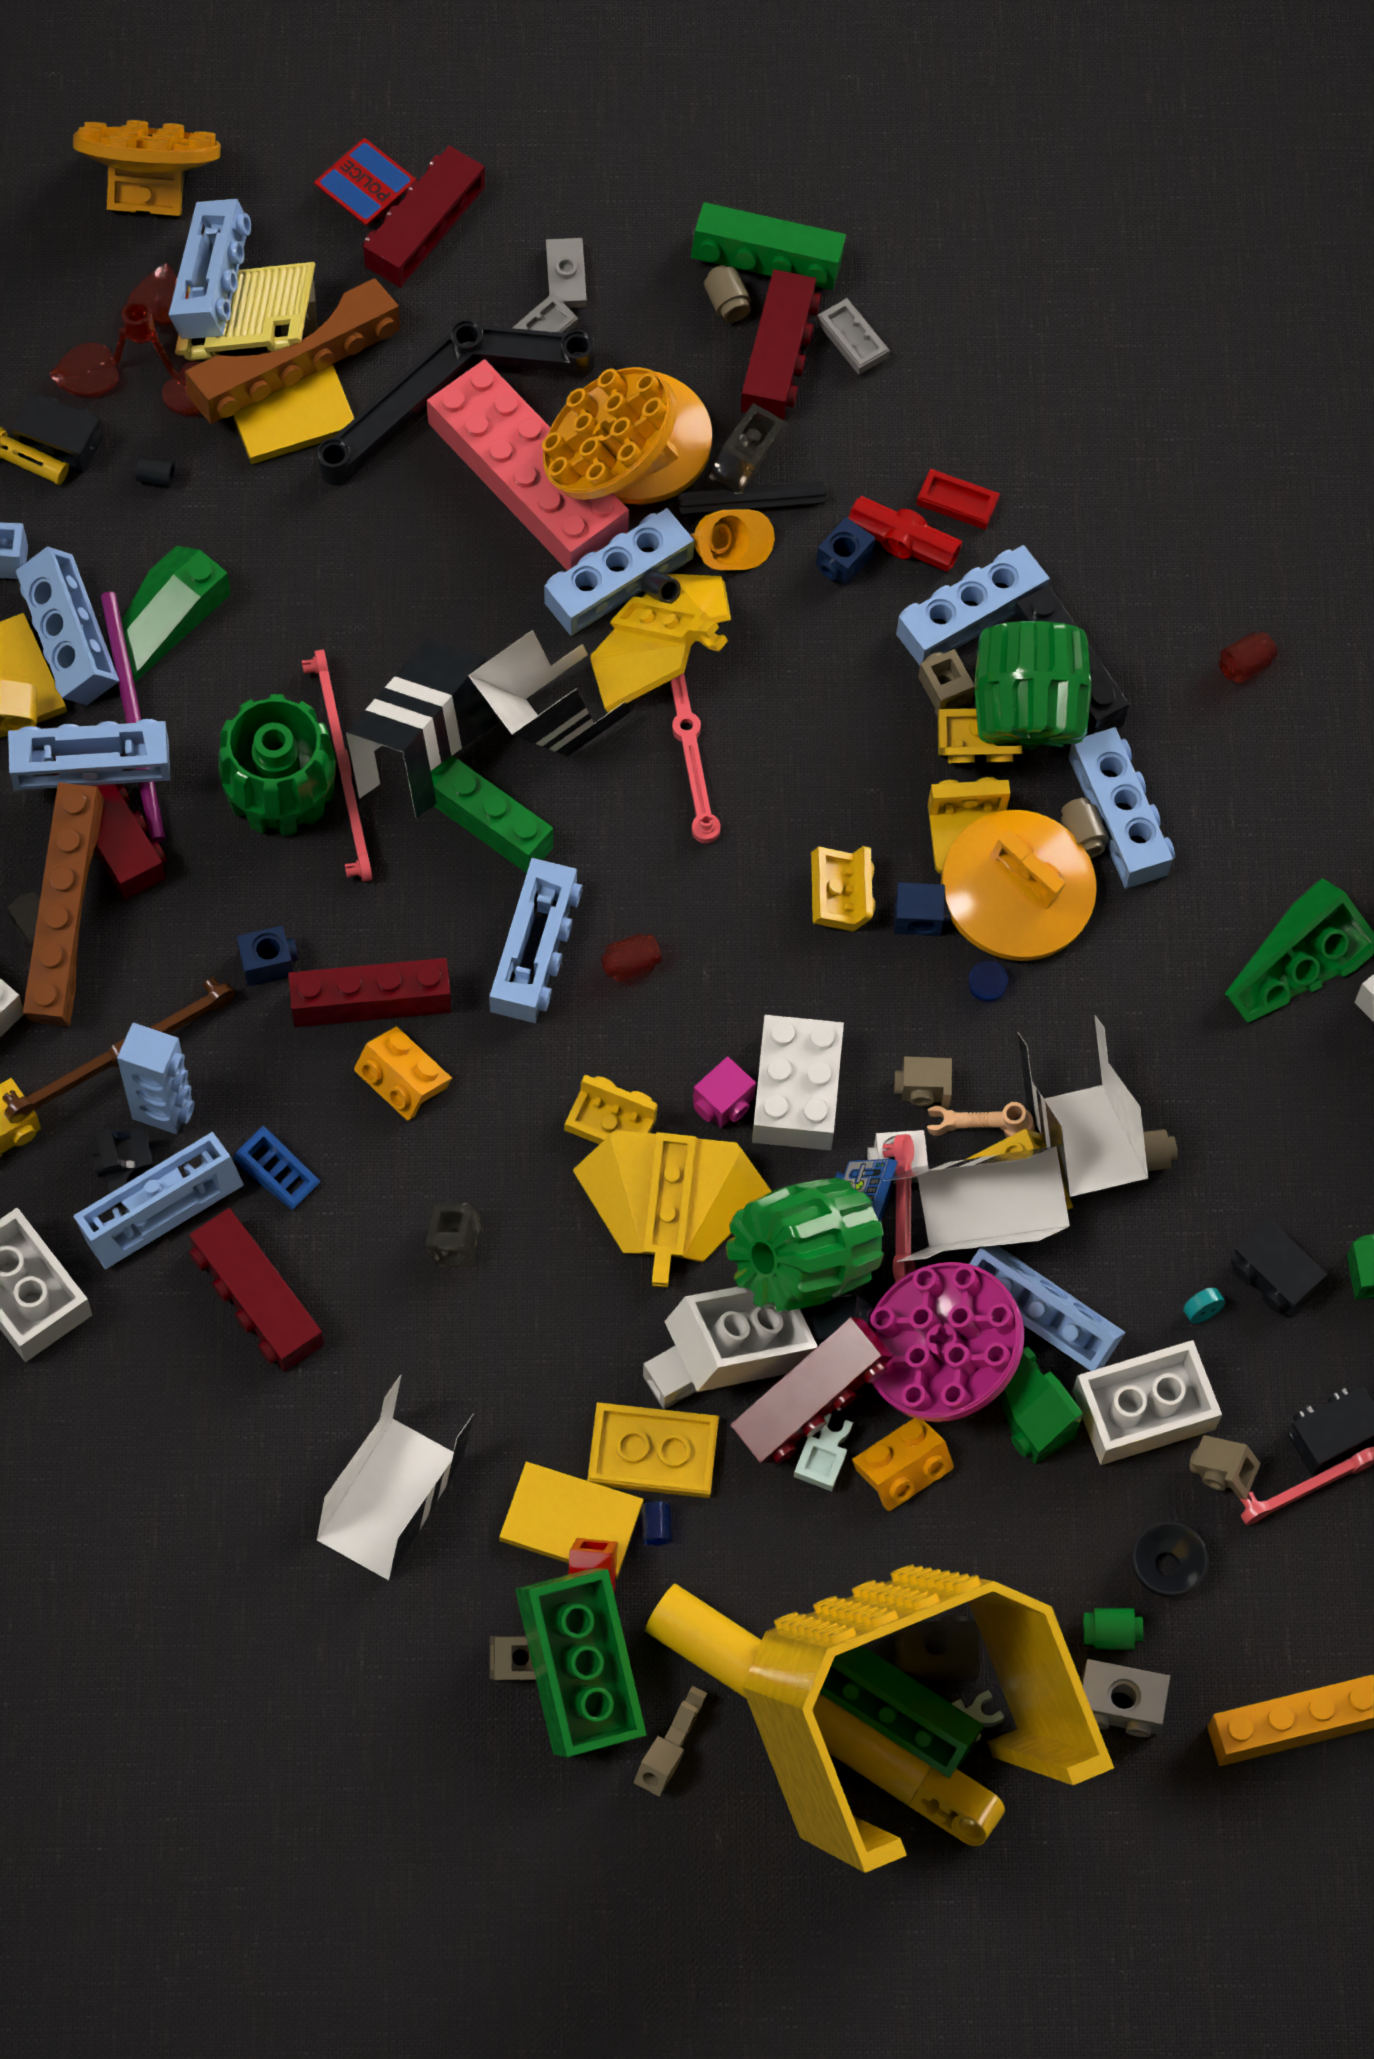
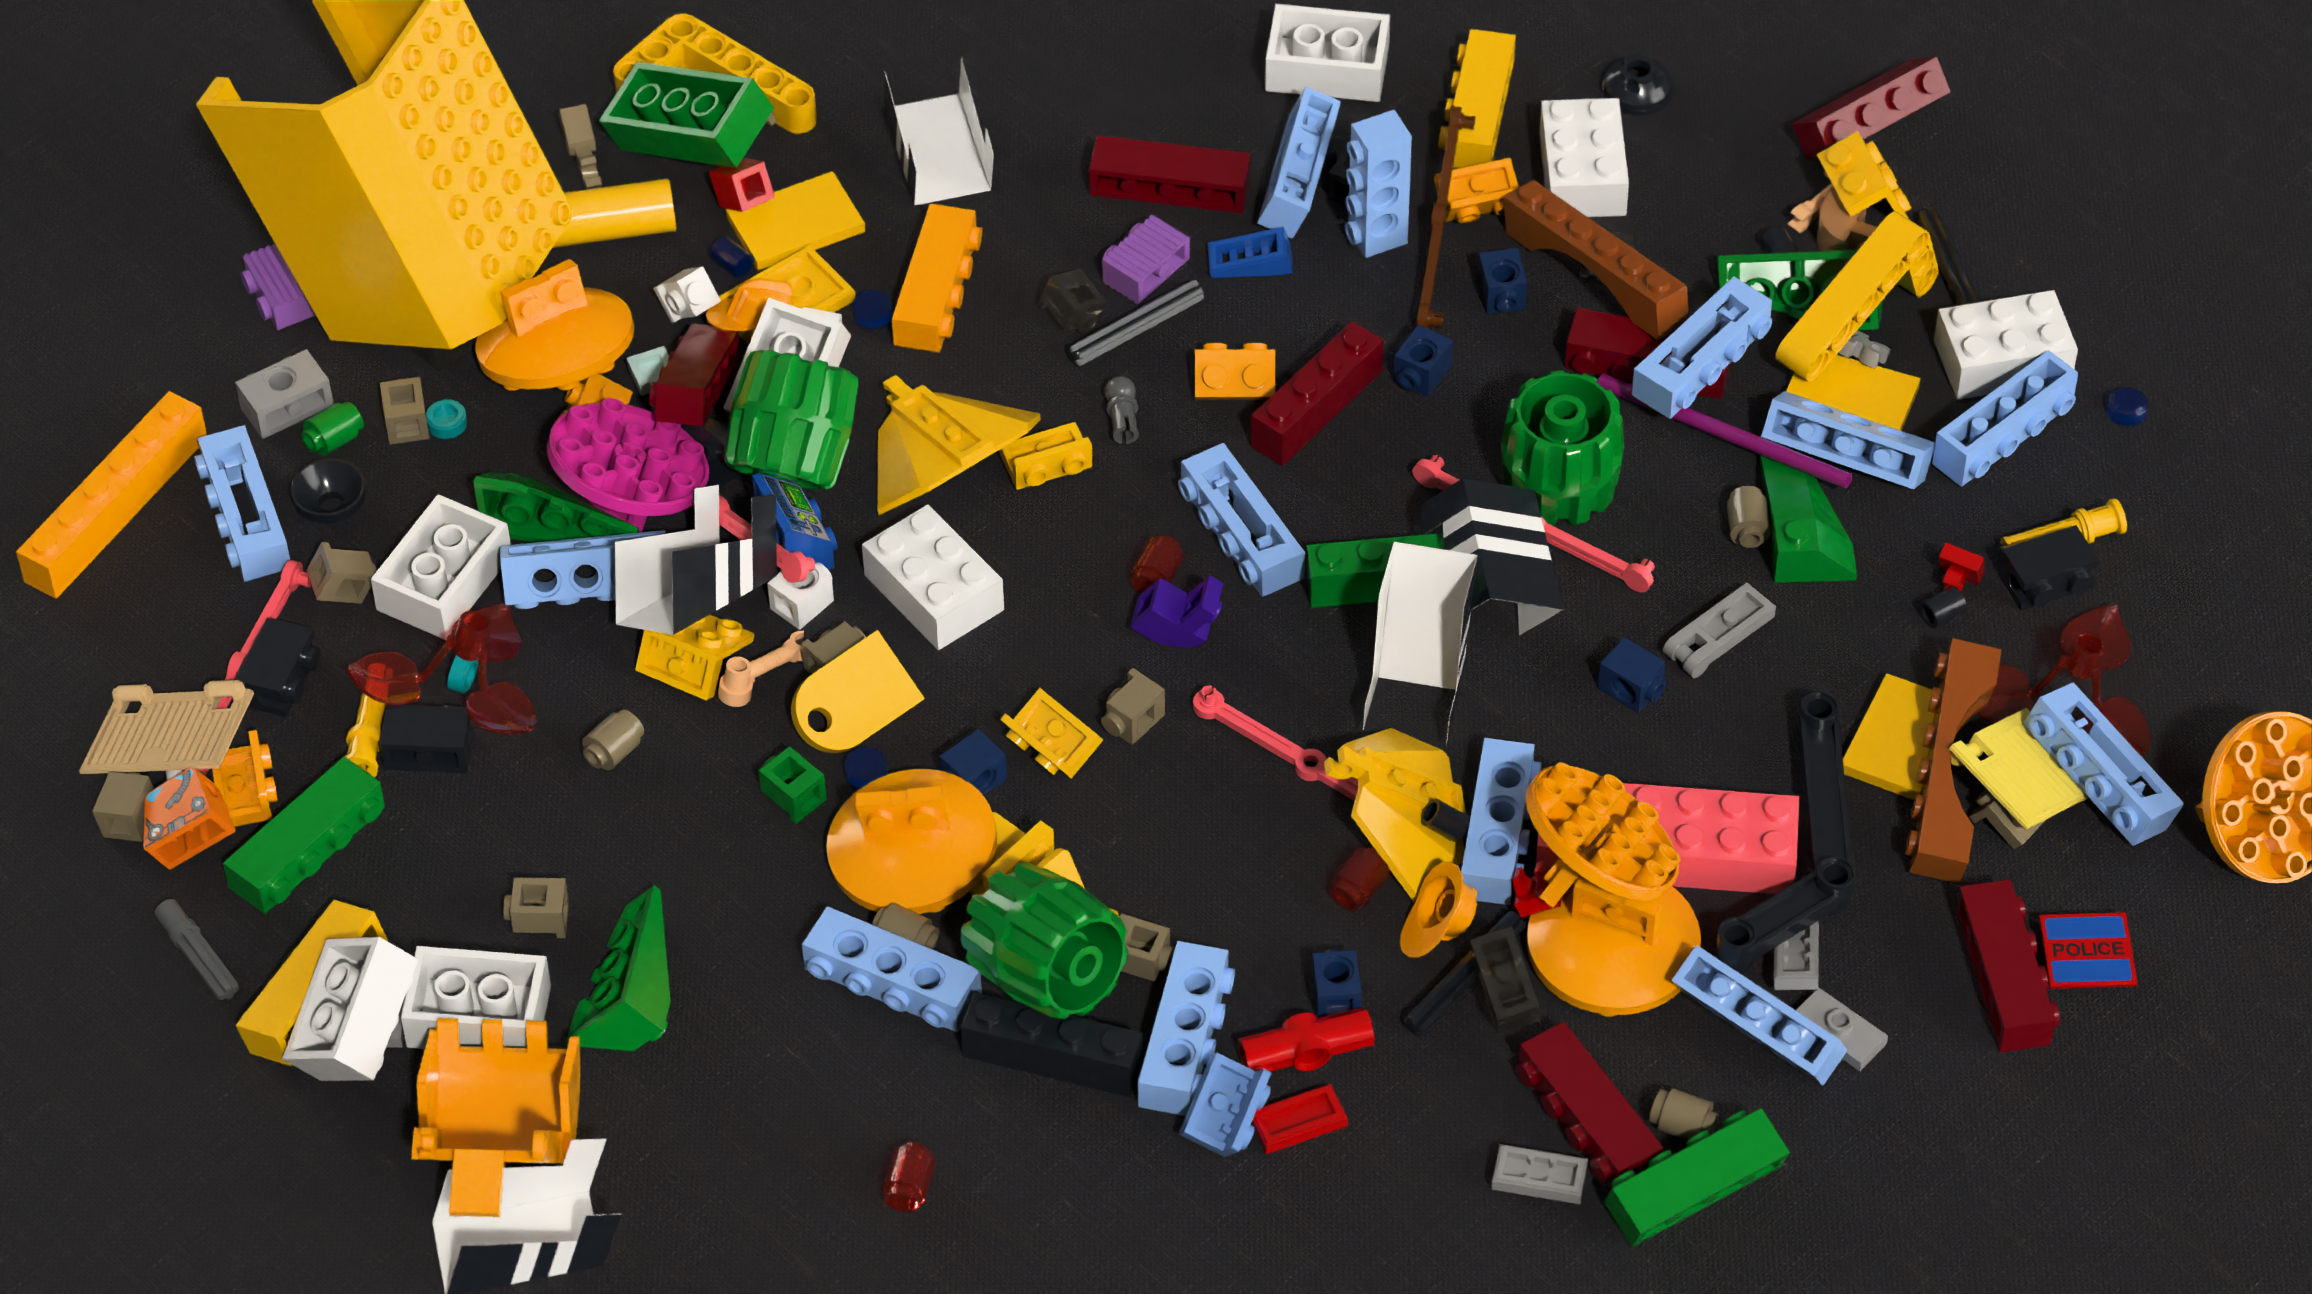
camera: 140 degrees right, 15 degrees down
dark pink brick [693,1056,756,1128] -> none
white sticker [1018,1015,1148,1197] -> none
none -> light blue brick [194,425,290,582]
none -> medium lavender brick [240,243,316,330]
none -> yellow pin [344,665,393,778]
none -> clear red plant [348,603,536,734]
none -> dark tan brick [380,377,430,445]
none -> teal tile [426,399,467,439]
none -> light orange bracket [475,259,634,391]
none -> dark tan brick [504,877,569,938]
none -> yellow beam [613,14,817,134]
none -> white brick [653,266,721,323]
none -> light orange piece [706,278,793,331]
none -> green brick [758,746,827,824]
none -> yellow tile [791,630,925,753]
none -> clear blue piece [853,290,893,329]
none -> light orange brick [892,204,982,353]
none -> axle [1067,279,1204,367]
none -> dark tan brick [1101,668,1165,745]
none -> medium lavender brick [1102,214,1190,304]
none -> dark grey pin [1105,375,1139,444]
none -> dark purple brick [1130,576,1224,648]
none -> medium blue bracket [1179,1052,1271,1157]
none -> clear red brick [1330,847,1390,911]
none -> light orange bracket [1434,158,1522,223]
none -> dark blue brick [1478,248,1527,314]
none -> red tile [1513,861,1563,918]
none -> dark blue brick [1598,637,1666,713]
none -> light grey plate [1663,582,1776,678]
none -> light blue brick [1671,945,1848,1086]
none -> dark tan brick [1727,486,1771,548]
none -> red tile [1939,542,1985,592]

